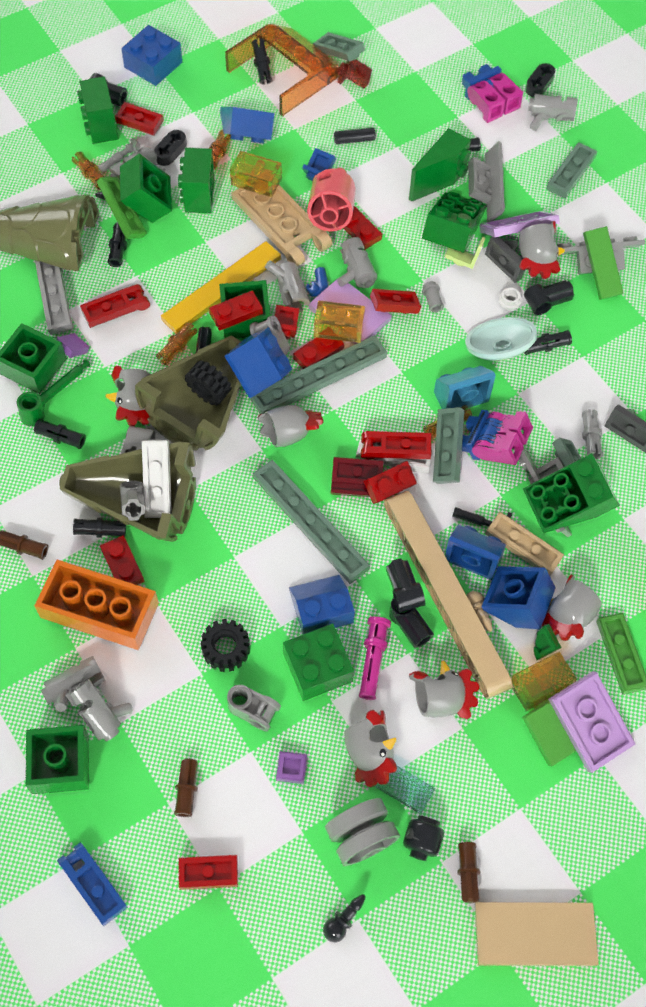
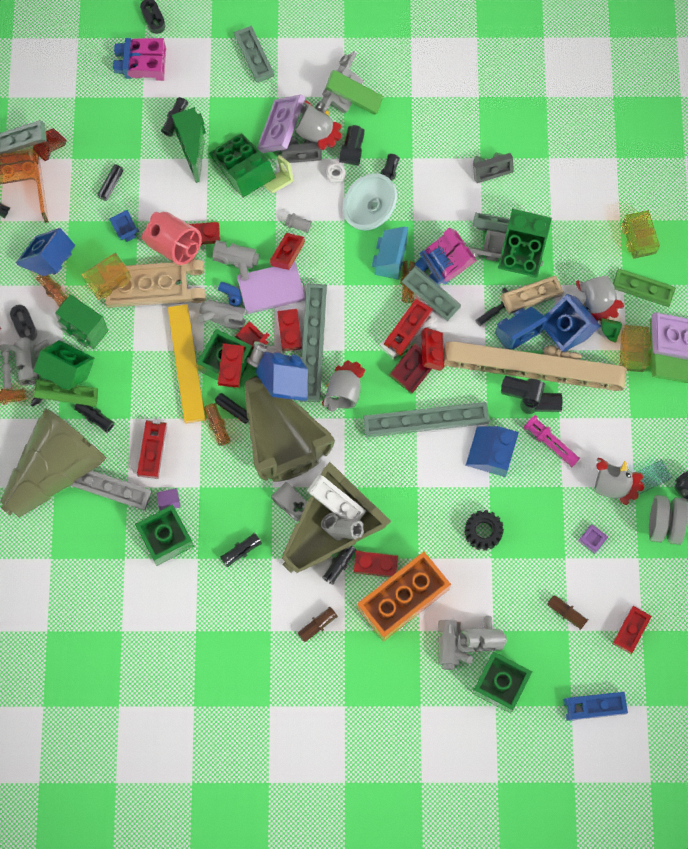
camera: 55 degrees left, 10 degrees up
green piece [16,360,90,426] -> none
piece [106,365,151,426] -> none
black tyre [185,360,232,406] -> none
light grey piece [227,685,281,732] -> none
green brick [283,624,354,701] -> none
clear yellow brick [314,300,365,343] -> none
light grey piece [409,661,479,719] -> none
light grey bracket [468,141,505,222] -> none
light grey piece [528,94,578,131] -> none
light grey pin [582,409,603,459] -> none

